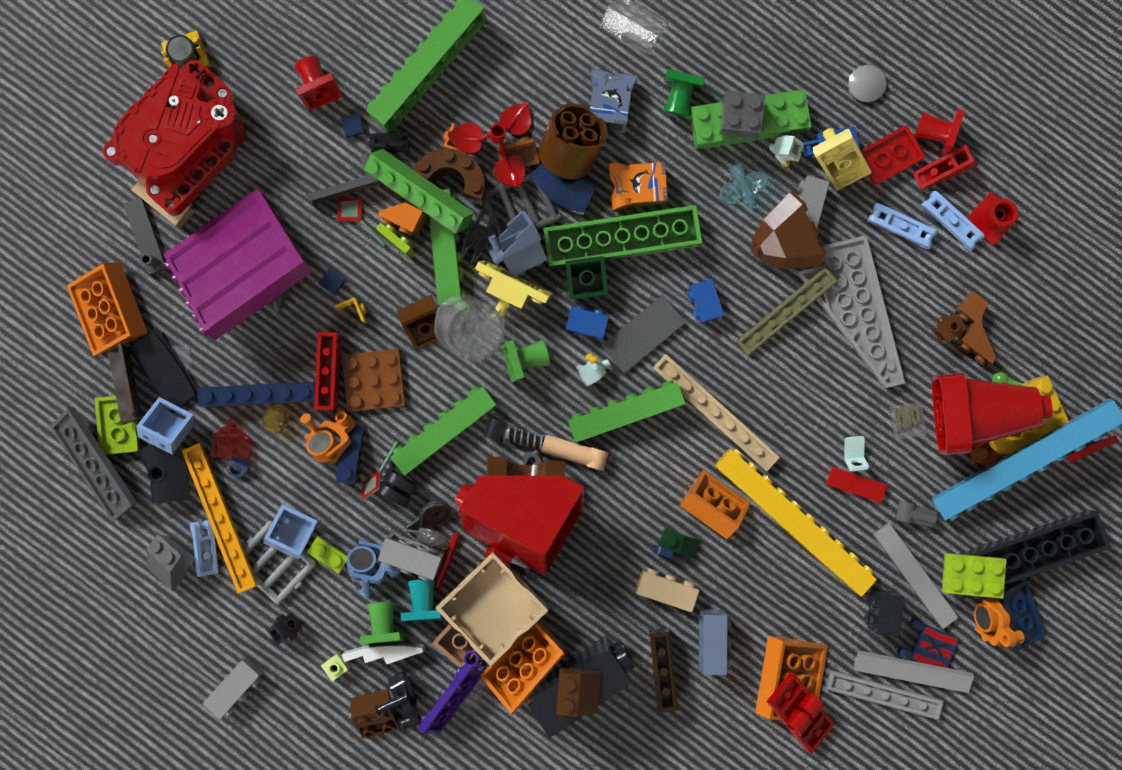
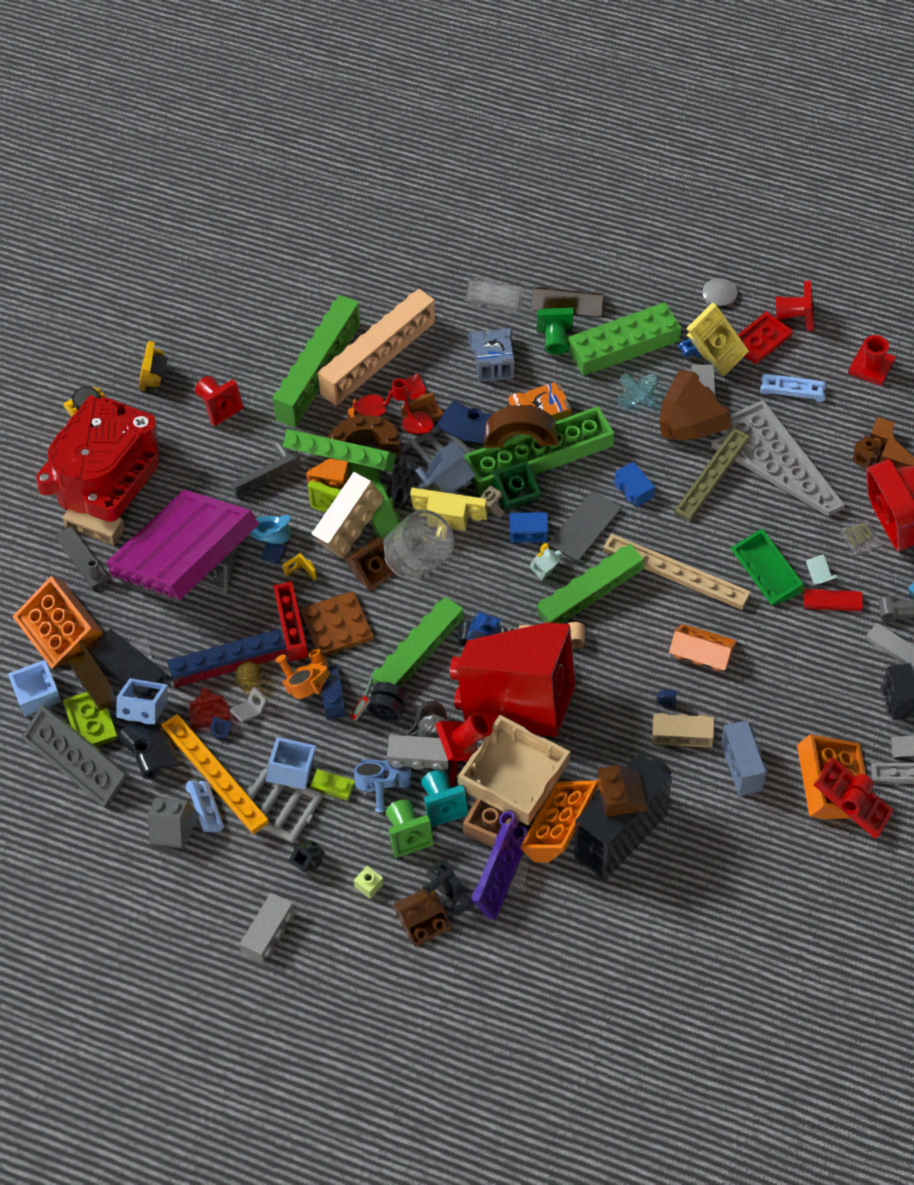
camera: 15 degrees left, 30 degrees down
piece [337,197,386,246] -> none
dark blue tile [341,114,365,138] -> none
white slope [342,643,425,664] -> none
black hinge [369,132,409,153] -> none
bright green plant [501,340,550,383] -> none
reddish brown brick [538,103,608,179] -> none
dark brown brick [649,628,678,712] -> none
dark green slope [658,528,701,558] -> none
yellow brick [714,449,877,597] -> none
dark grey brick [719,90,765,139] -> none
light aqua piece [769,136,804,167] -> none
red slope [913,145,978,190] -> none
light blue plate [921,191,985,251] -> none
none -> light blue piece [8,660,61,716]
none -> yellow piece [138,341,168,392]
none -> light grey bracket [230,687,267,722]
none -> dark azure piece [250,515,292,544]
none -> tan brick [312,472,385,559]
none -> light nougat brick [318,289,435,406]
none -> red plant [435,711,493,761]
none -> blue brick [466,612,502,640]
none -> dark tan bracket [480,486,505,518]
none -> reddish brown brick [484,405,558,448]
none -> dark brown panel [531,287,604,317]
none -> green slope [730,528,805,606]

